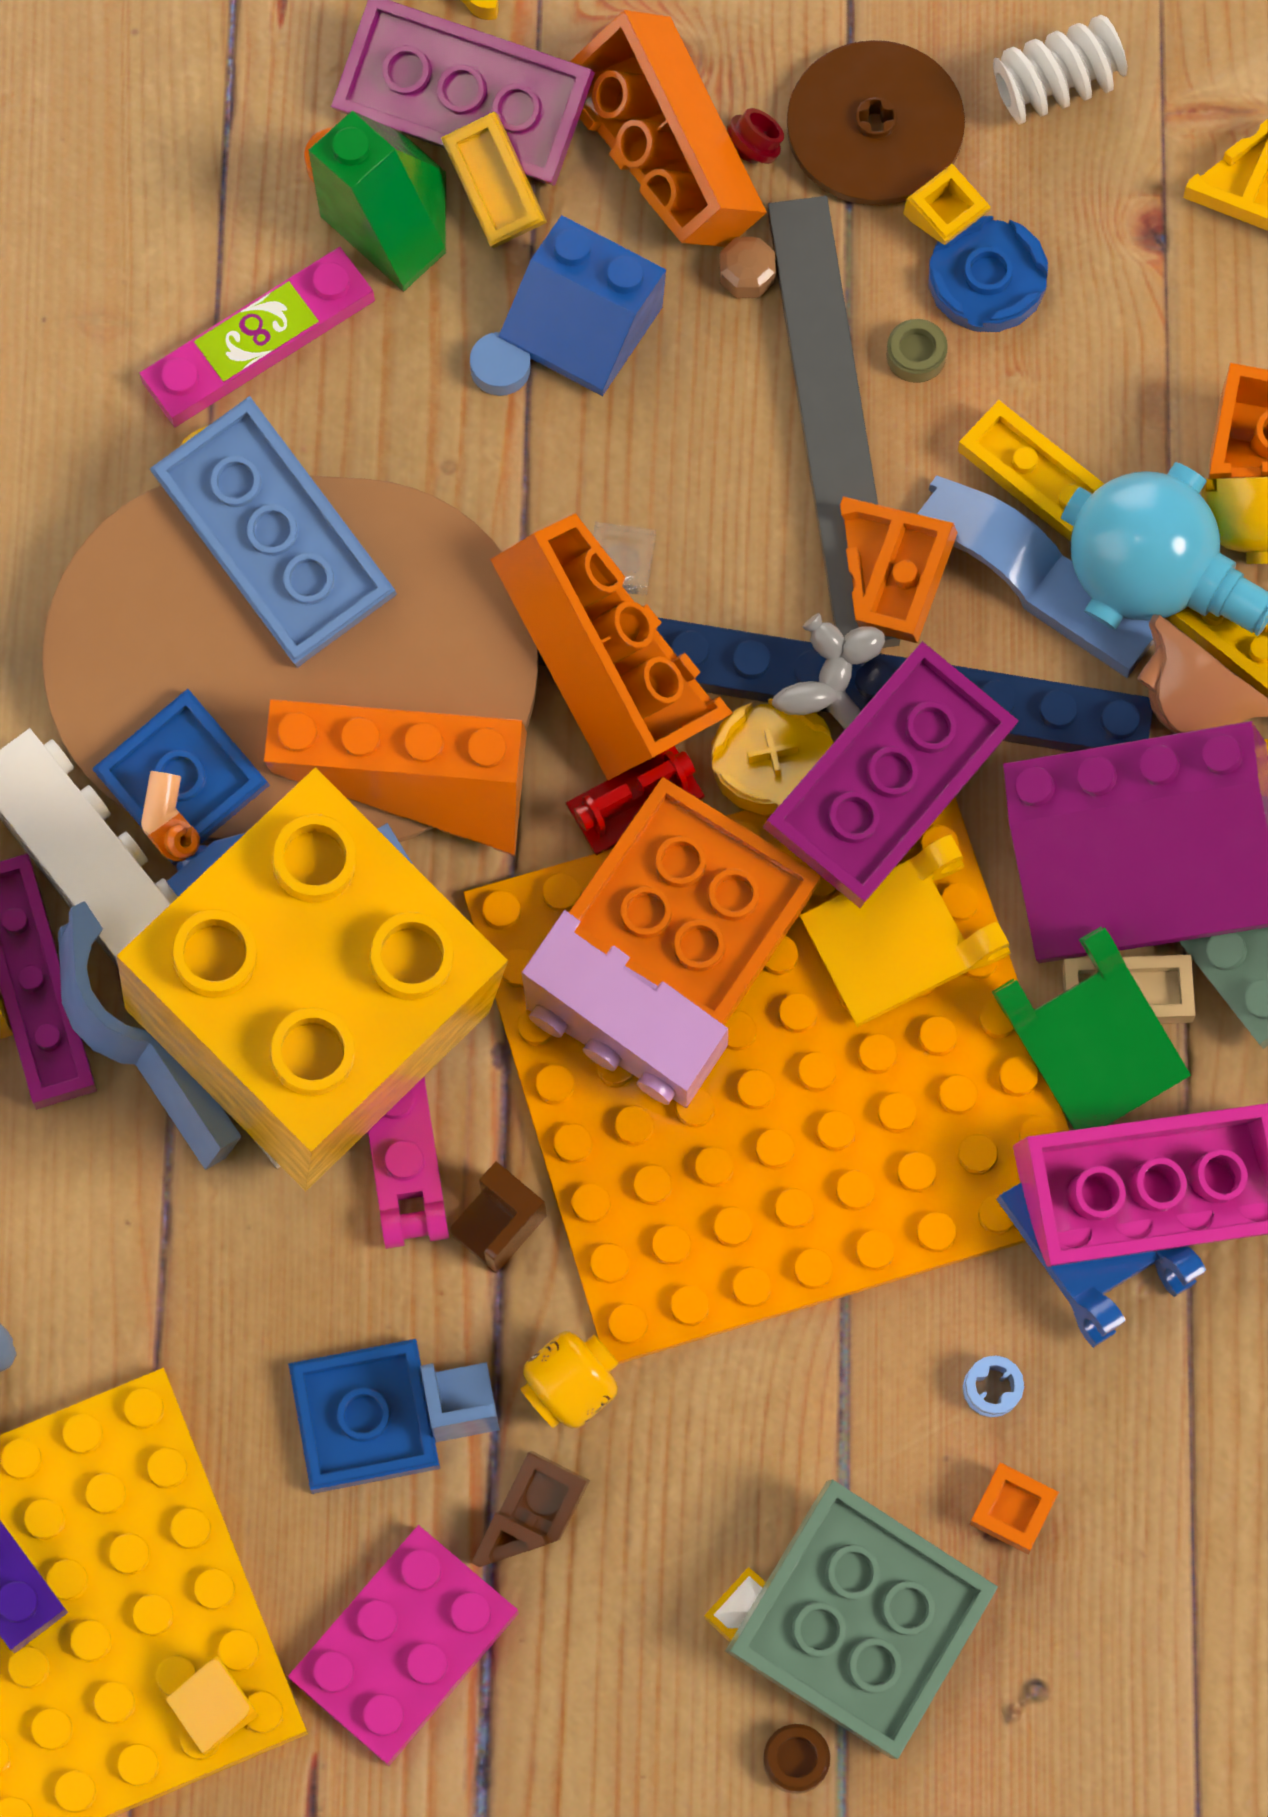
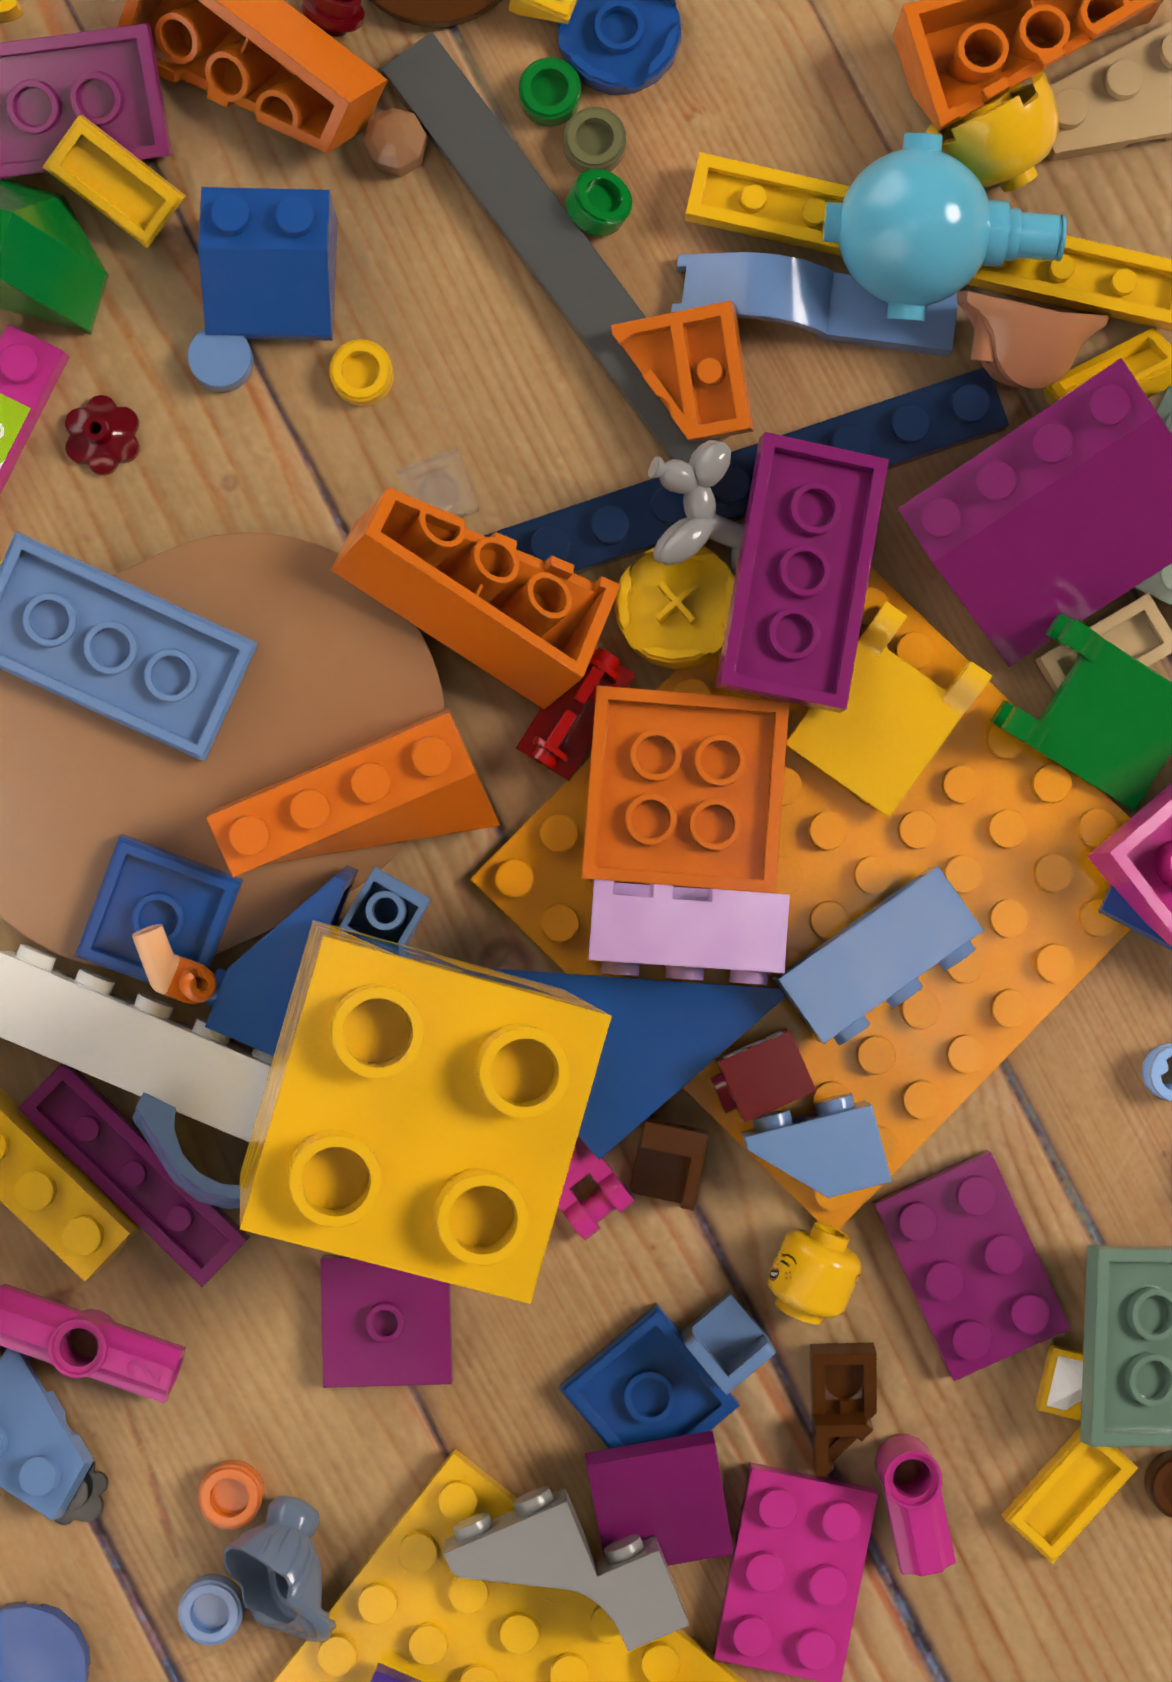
camera: 30 degrees left, 15 degrees up
none -> dark red plant [65,395,140,476]
none -> magenta plate [320,1255,453,1388]
none -> yellow tile [329,339,394,407]
none -> light grey arch [444,1486,689,1651]
none -> blue tile [489,968,786,1160]
none -> green tile [518,57,581,127]
none -> green tile [566,169,632,236]
none -> magenta tile [585,1430,734,1566]
none -> dark red brick [710,1028,817,1123]
none -> medium blue slope [741,1093,892,1198]
none -> medium blue brick [773,866,984,1046]
none -> magenta plate [872,1150,1071,1381]
none -> dark pink piece [875,1434,956,1577]
none -> yellow tile [1001,1425,1138,1564]

